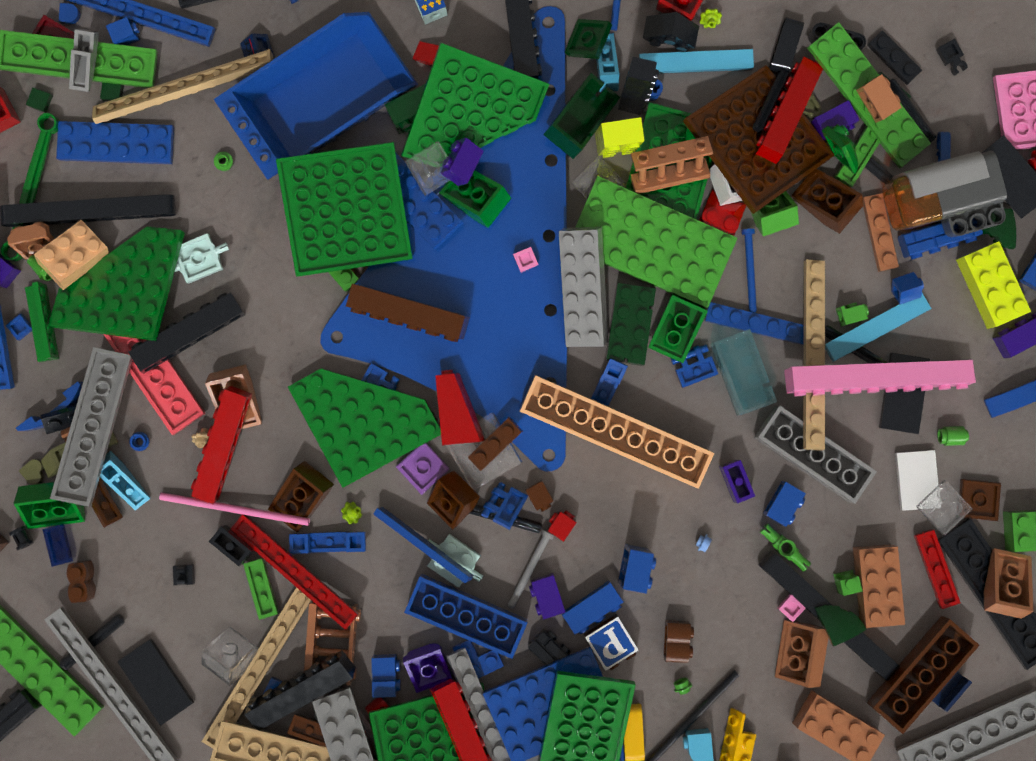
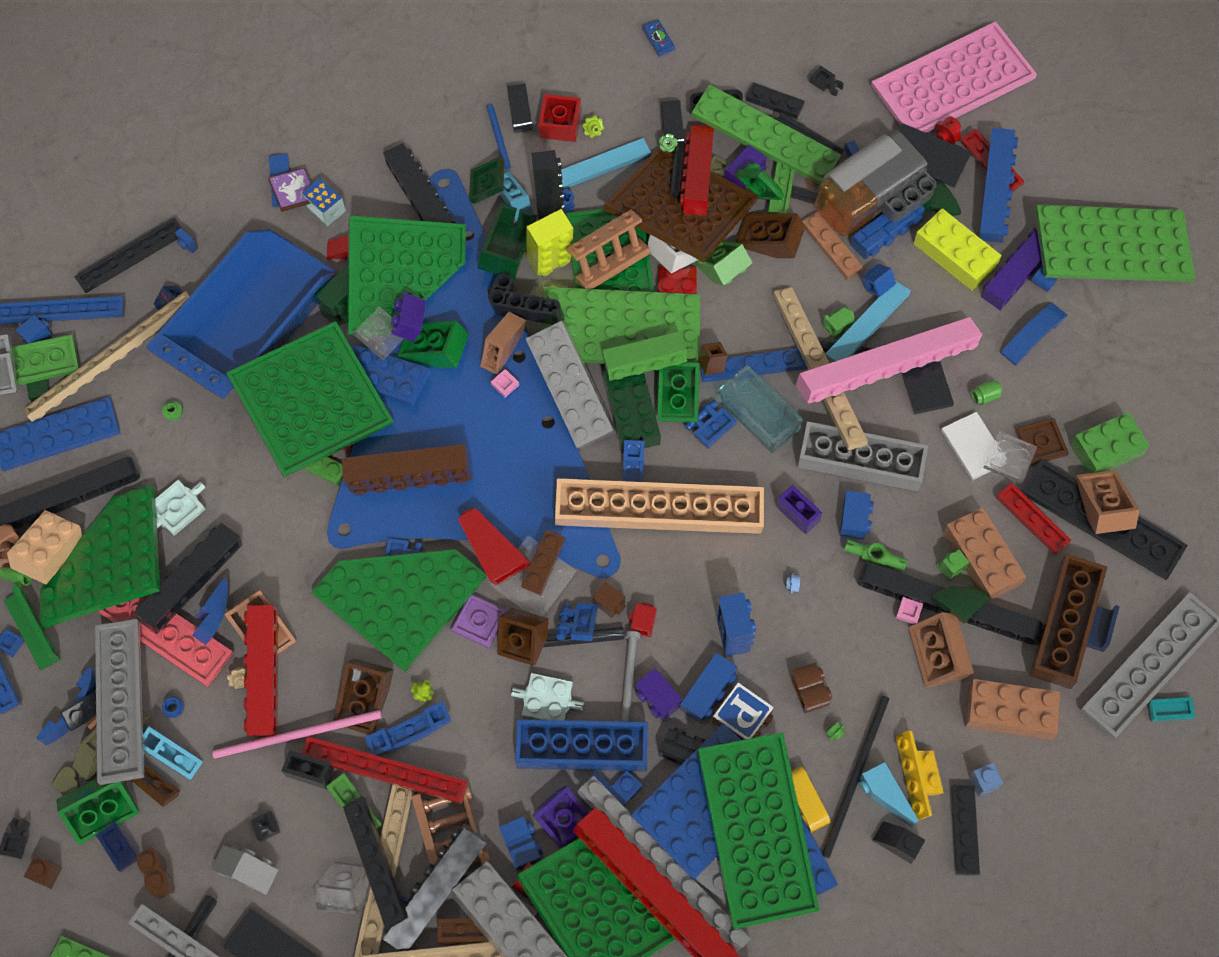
camera: 20 degrees left, 20 degrees down
black bush [9,526,34,551] -> none
blue tile [373,507,474,583] -> none
black brick [643,12,699,51] -> none
blue bar [741,229,757,313] -> none
nougat brick [856,74,902,123] -> none
none -> blue slope [192,578,228,645]
none -> light grey brick [211,844,278,895]
none -> black plate [343,796,408,929]
none -> nougat slope [480,312,526,375]
none -> black beam [488,273,565,325]
none -> bright green brick [602,331,687,381]
none -> bright green plate [659,133,678,152]
none -> reddish brown brick [698,342,728,375]

